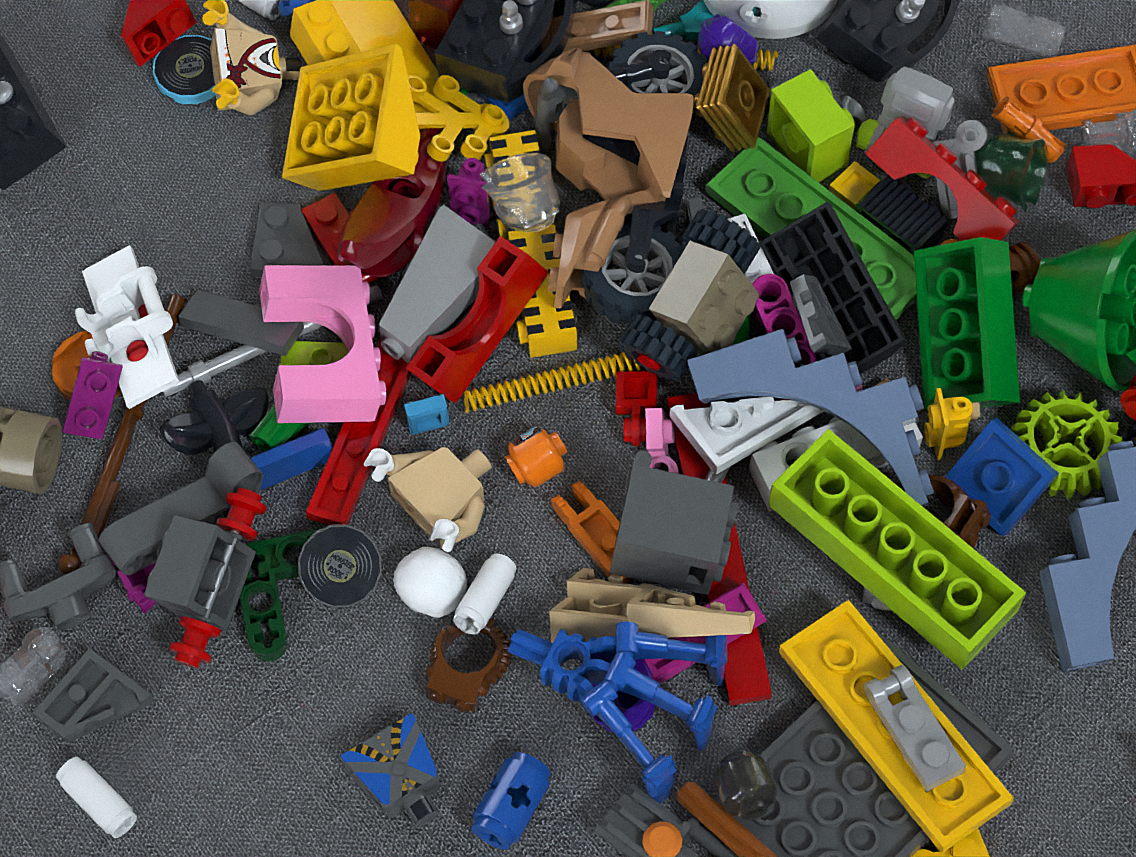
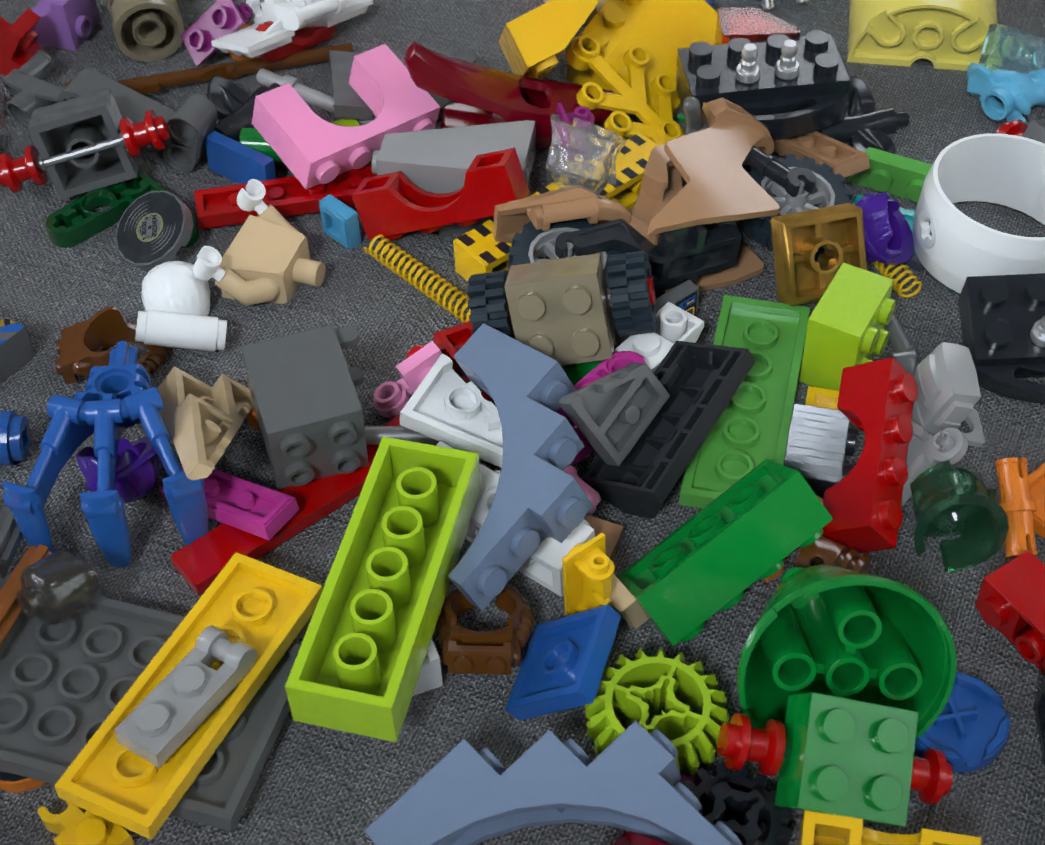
camera: 60 degrees right, 15 degrees down
orange head [504,426,568,487] -> none

